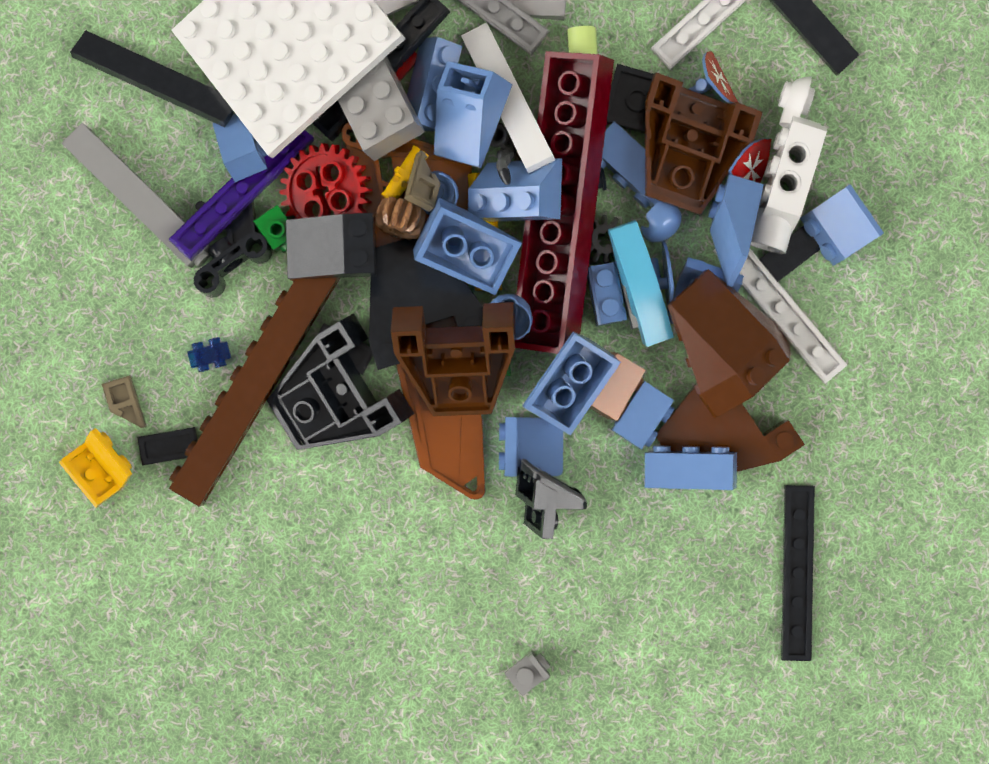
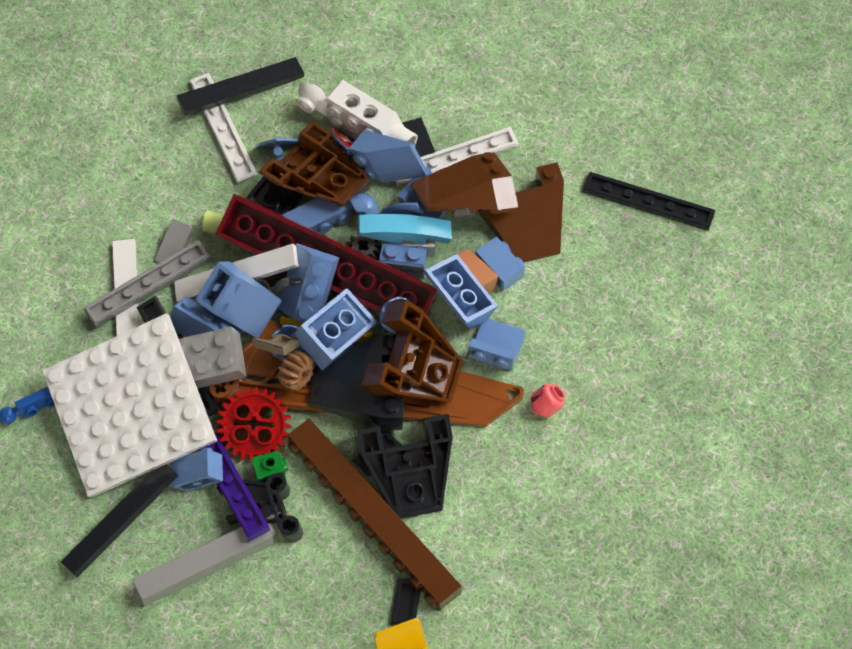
camera: 70 degrees left, 25 degrees down
dark tan tile [102,375,147,428] -> none
clear blue piece [187,337,232,373] -> none
slope [286,213,377,279] -> none
yellow pin [381,145,429,199] -> none
light grey bracket [504,651,551,697] -> none
piece [515,459,587,539] -> none
medium blue brick [645,445,737,490] -> none
slope [800,185,884,266] -> none
none -> coral head [531,383,565,418]

